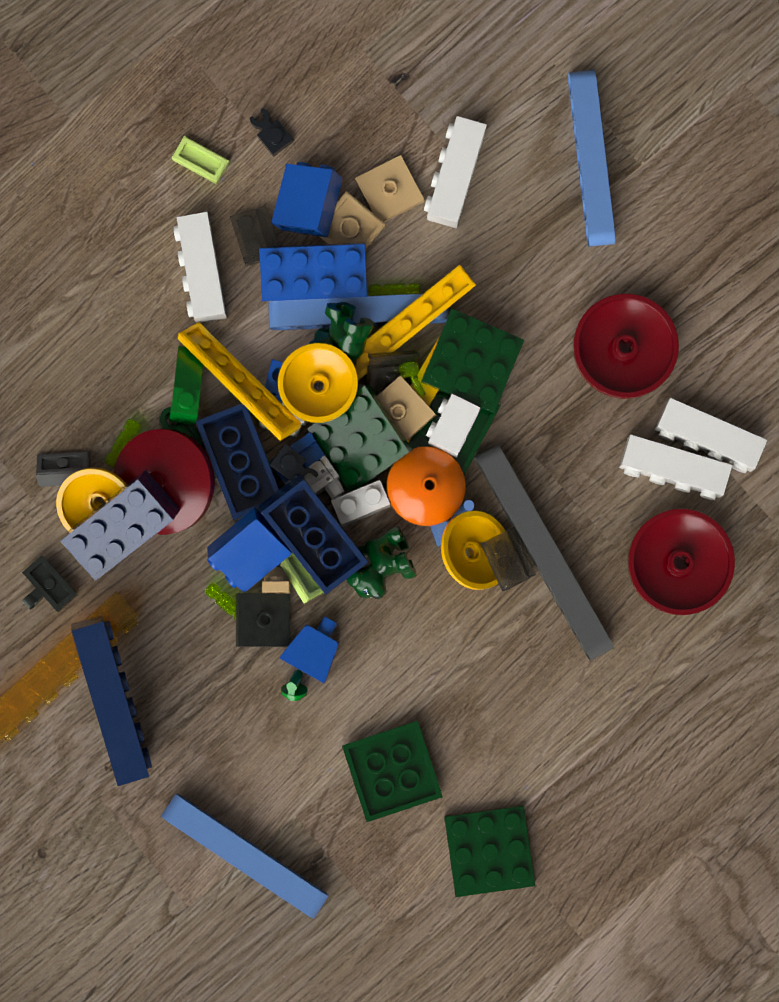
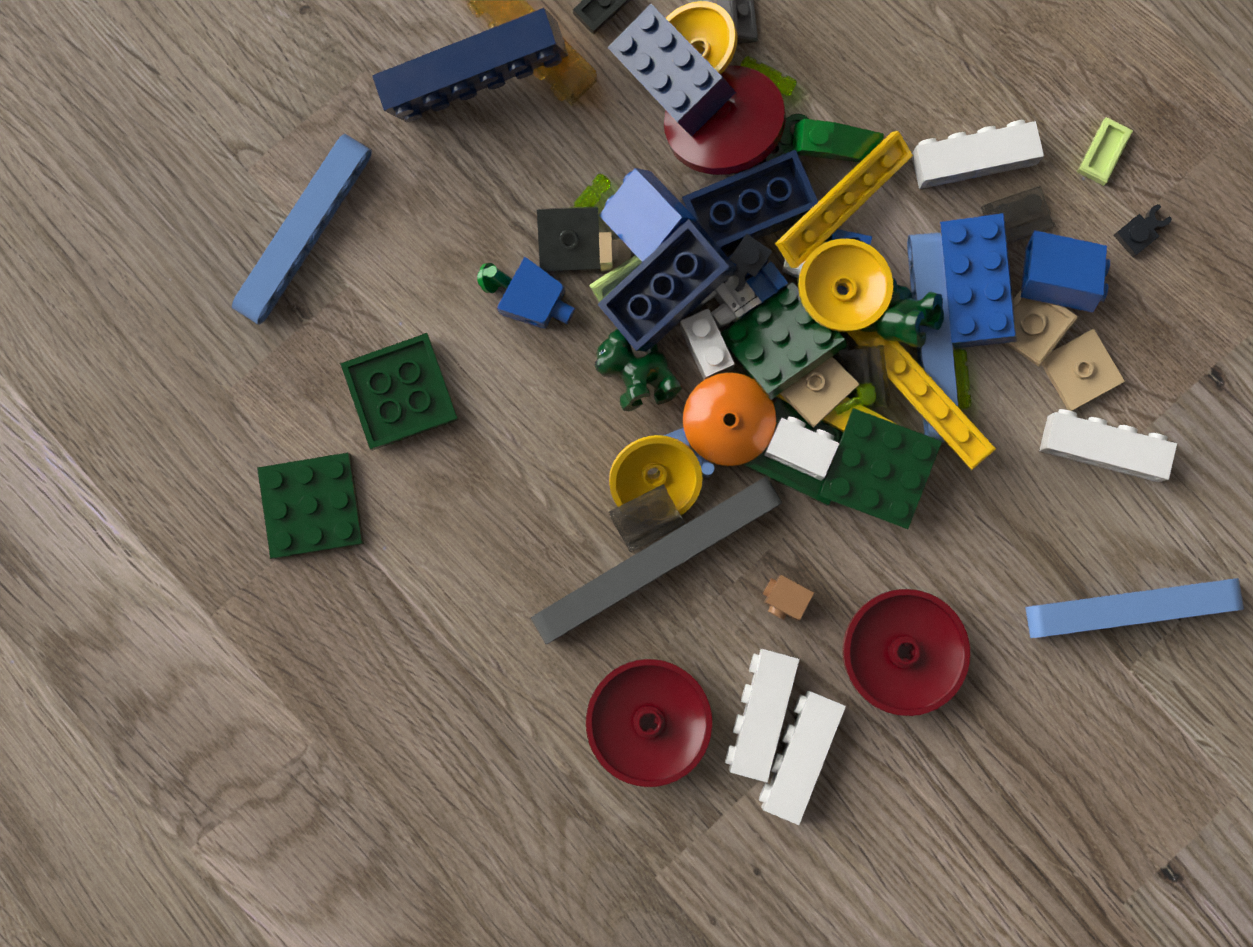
camera: 90 degrees right, 0 degrees up
none -> medium nougat brick [762,575,814,621]

